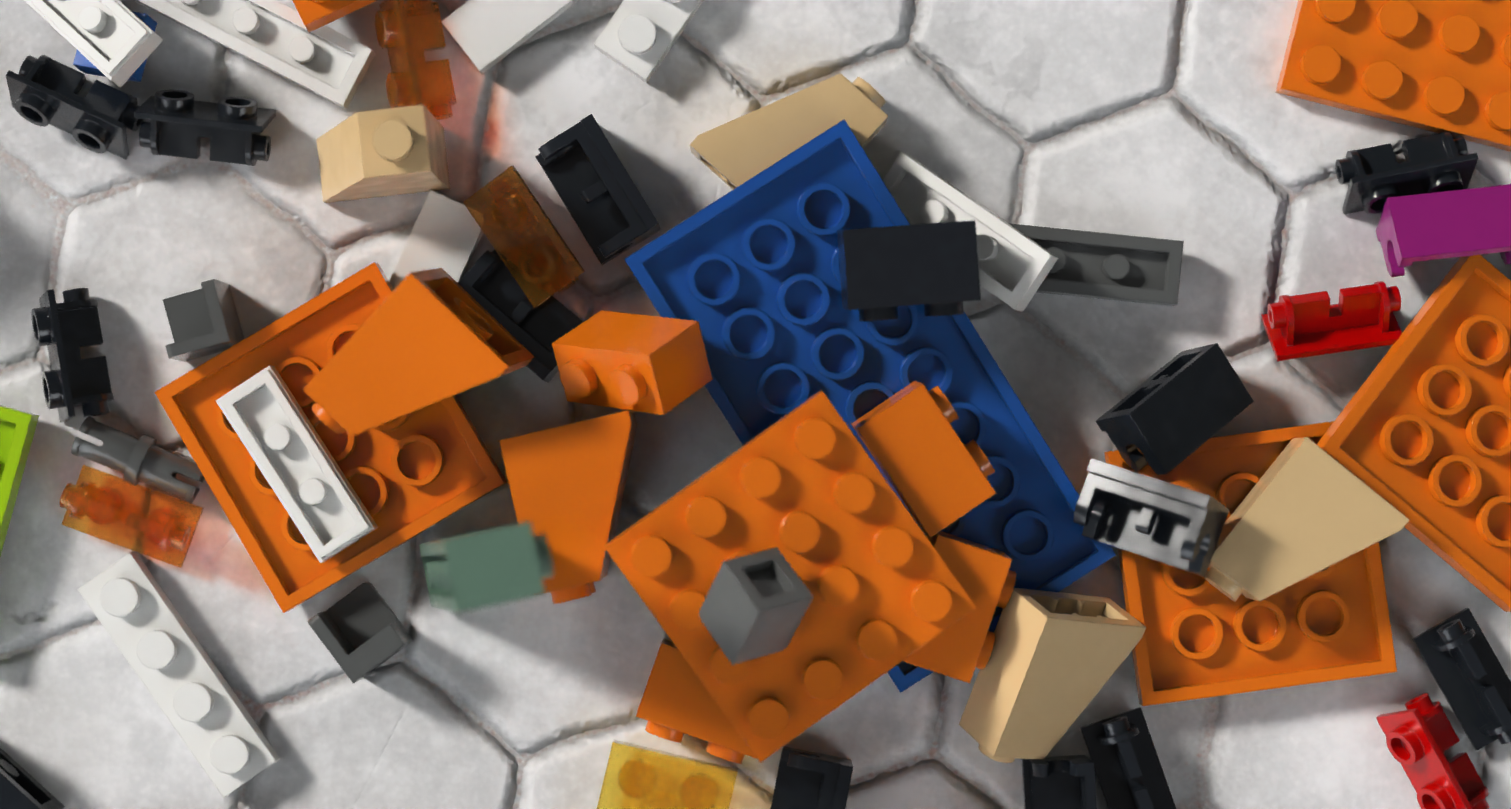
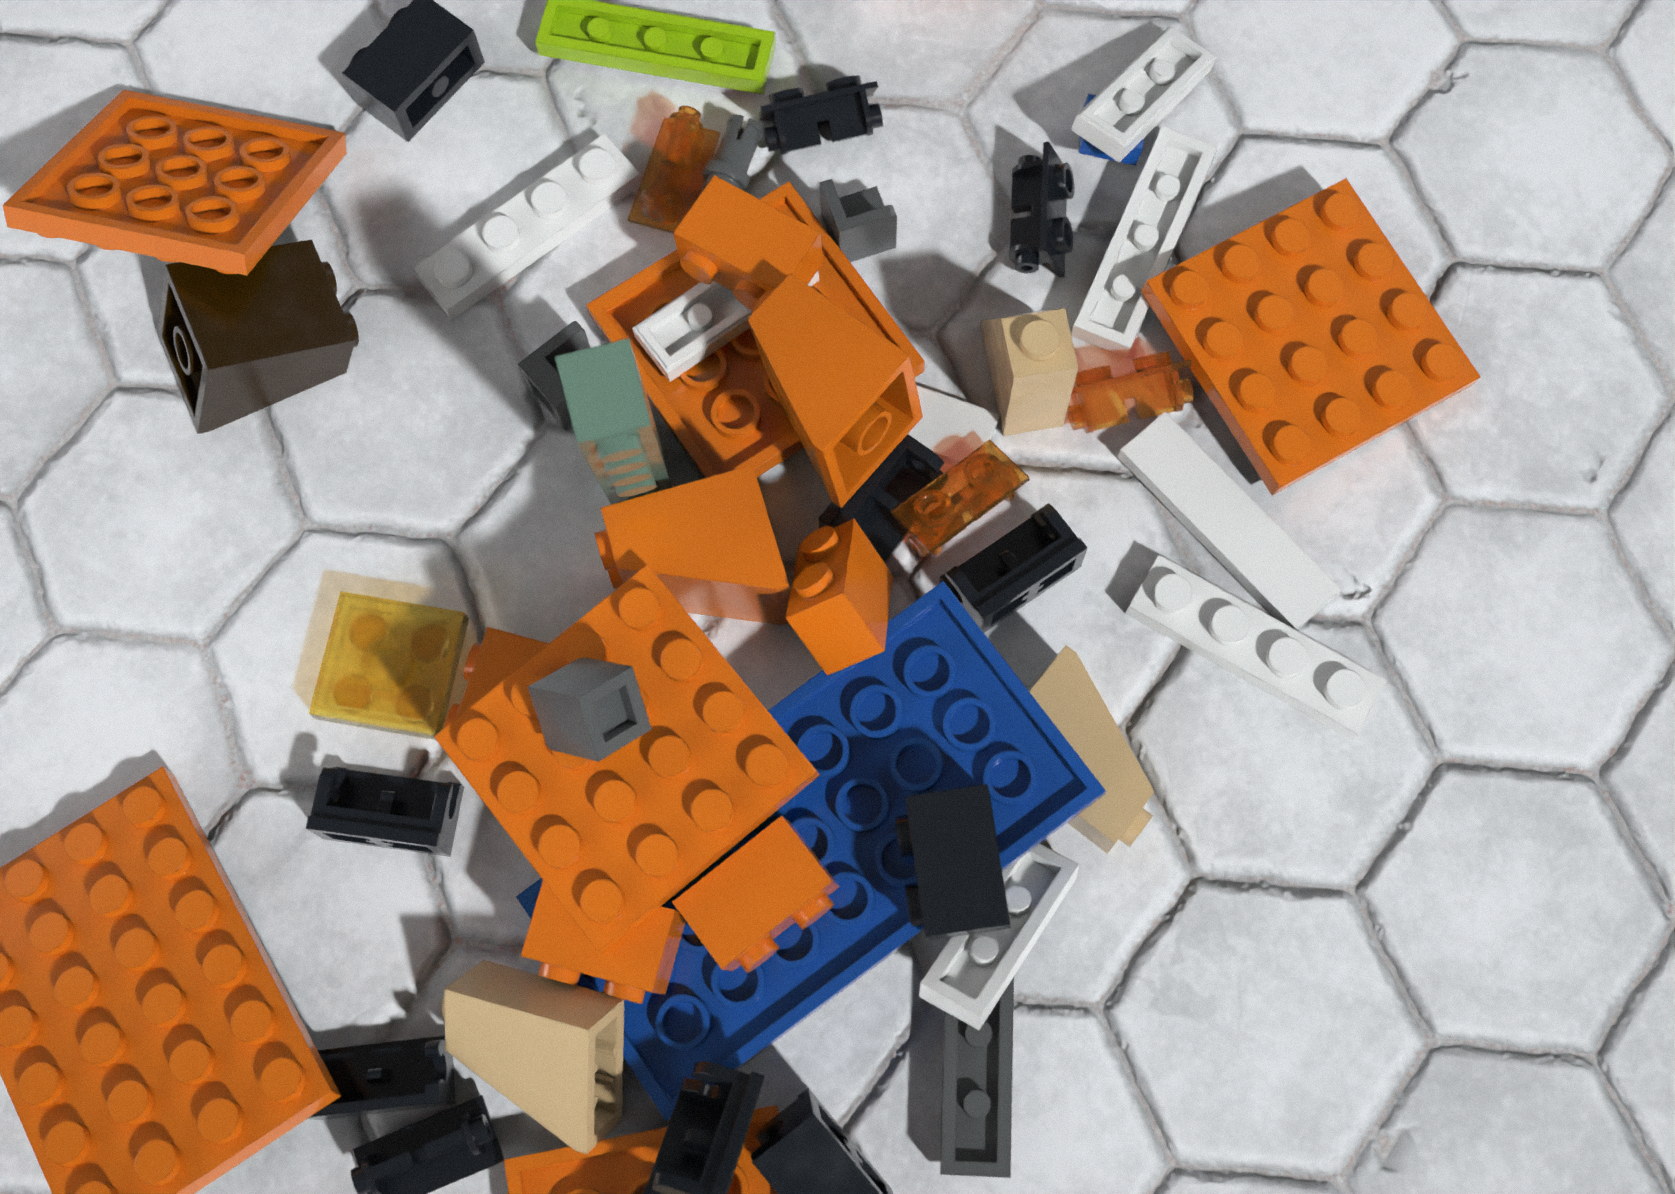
camera: 90 degrees right, 15 degrees down
black hinge [6,55,144,160] -> none
none -> orange brick [673,175,823,311]

